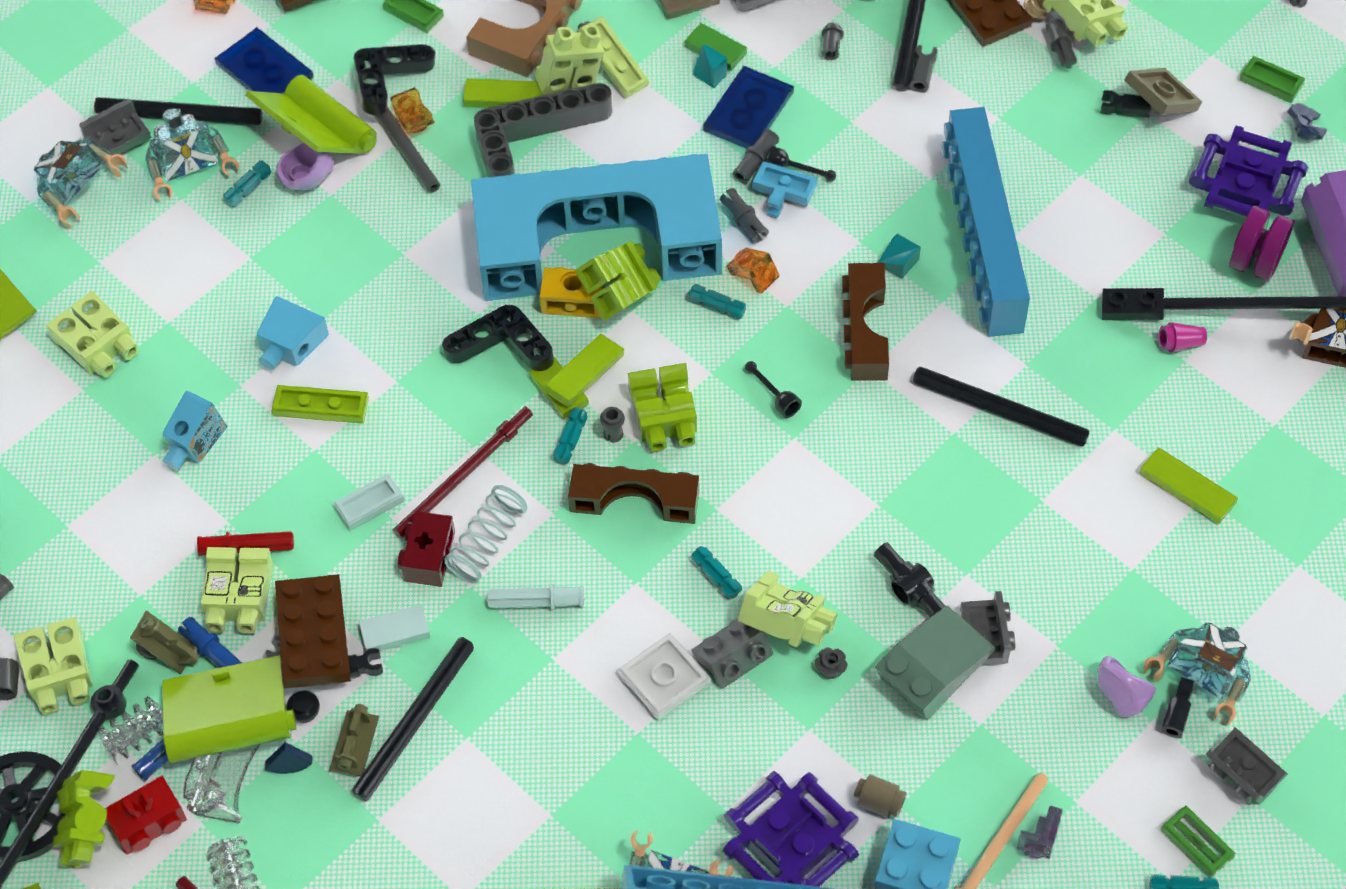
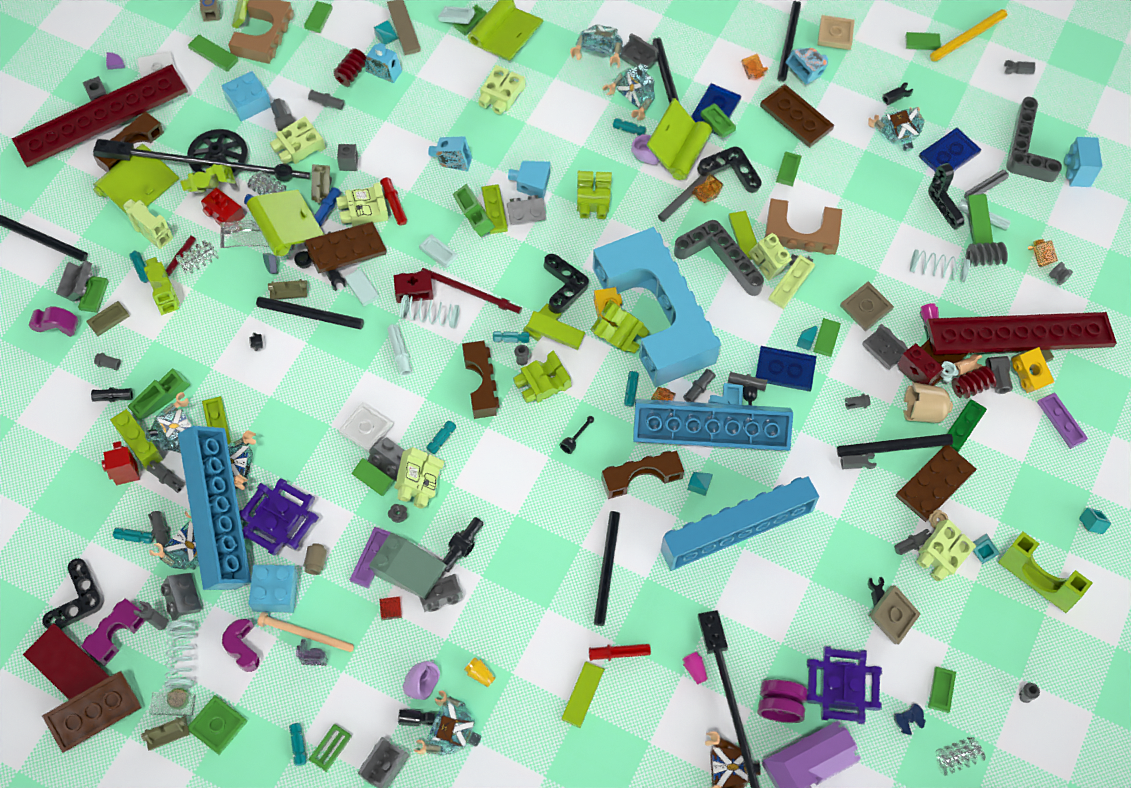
camera: 70 degrees right, 5 degrees up
none -> black plate [249,332,263,351]
none -> dark grey brick [337,144,359,171]
none -> medium lavender tile [349,527,391,589]
none -> bright green tile [351,458,394,496]
none -> clear red tile [379,596,402,621]
none -> bright green slope [452,184,495,237]
none -> yellow cone [464,657,495,688]
none -> flat silver bracket [506,195,546,224]
none -> lime hips [577,171,612,219]
none -> red axle [588,644,651,661]
none -> dark azure brick [633,399,794,451]
none -> bright green plate [700,103,736,138]

